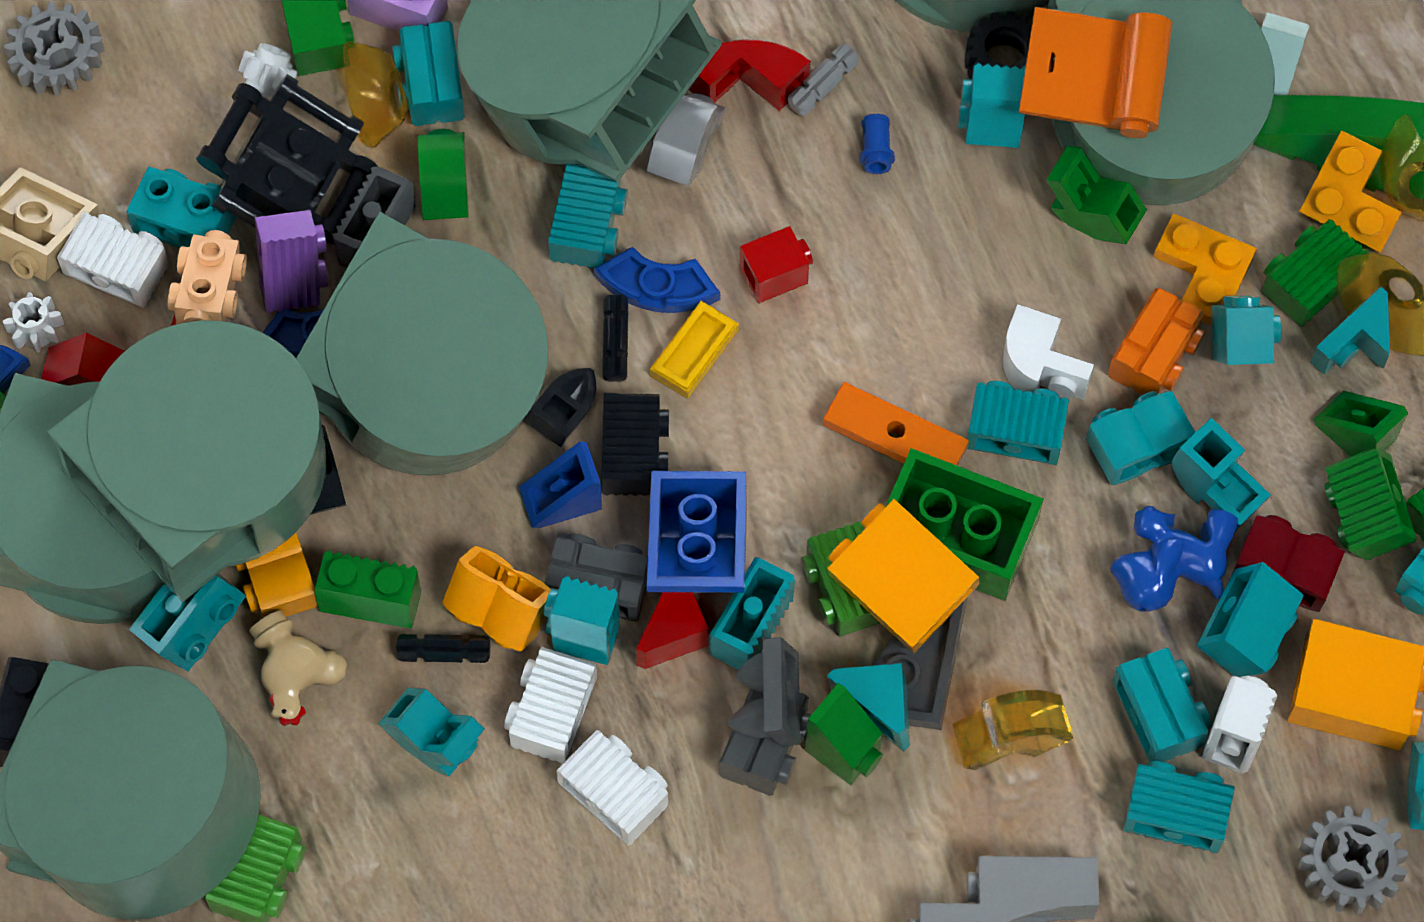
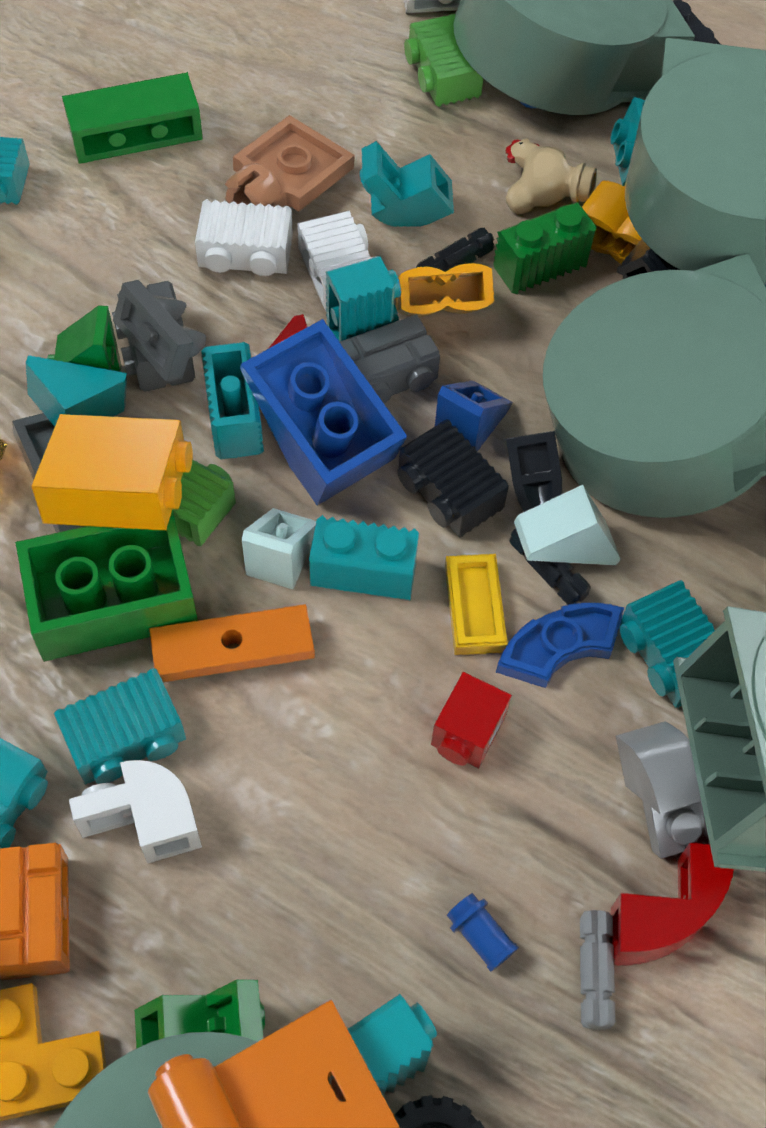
camera: 140 degrees right, 5 degrees down
none -> nougat plate [225,115,355,212]
none -> light aqua slope [242,508,316,589]
none -> teal brick [309,515,419,600]
none -> light aqua slope [514,485,621,565]

